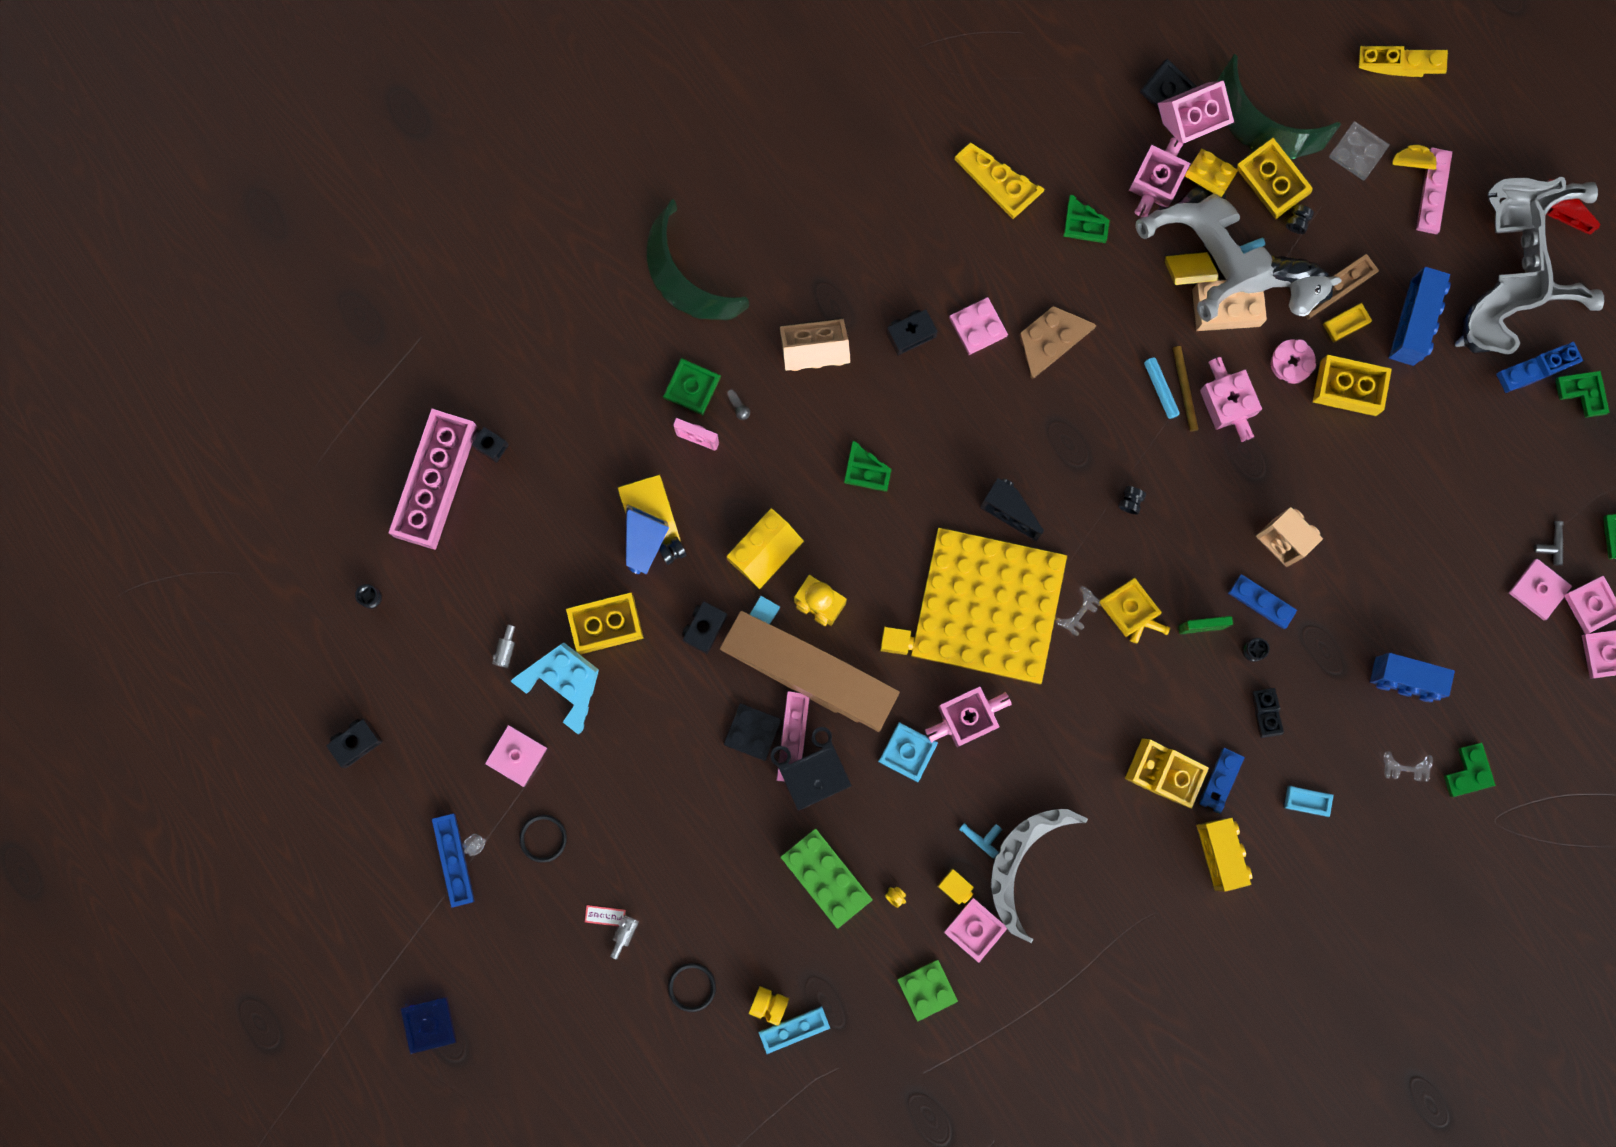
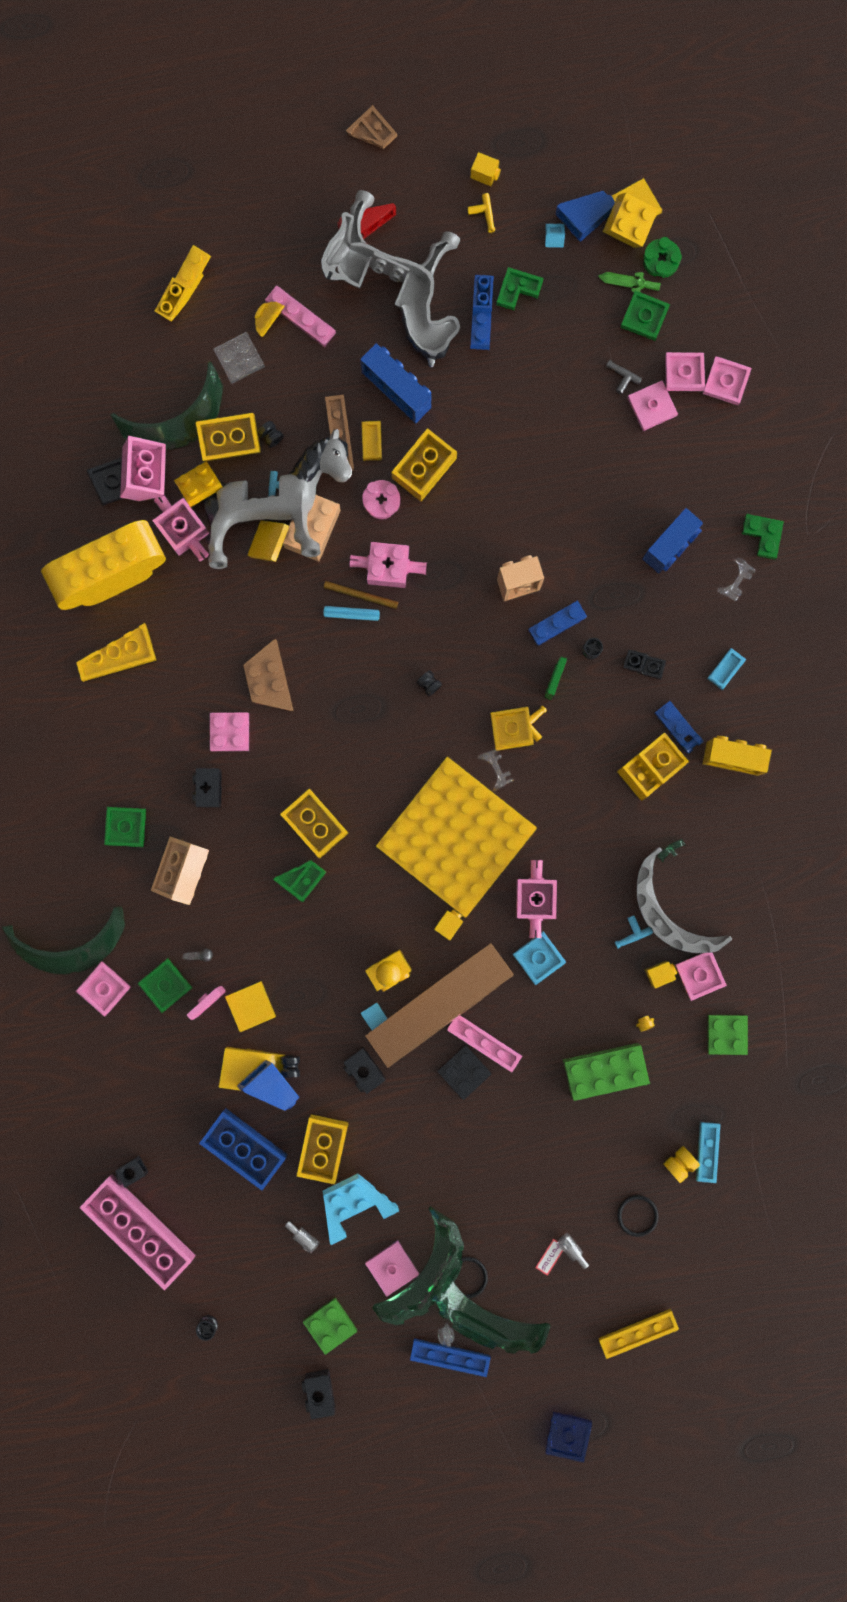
camera: 60 degrees left, 5 degrees up
yellow slope [727,508,804,589] -> none
black piece [771,727,852,811] -> none
black slope [980,478,1044,541] -> none
green wing [1063,195,1110,243] -> none
none -> yellow brick [41,520,166,610]
none -> bright pink plate [76,962,131,1017]
none -> green plate [104,807,146,847]
none -> blue brick [199,1108,288,1191]
none -> yellow tile [225,981,276,1032]
none -> yellow brick [280,789,348,858]
none -> bright green plate [303,1298,357,1355]
none -> clear green windscreen [372,1206,464,1325]
none -> clear green windscreen [432,1268,551,1354]
none -> yellow plate [598,1309,679,1359]
none -> clear green piece [658,839,687,863]

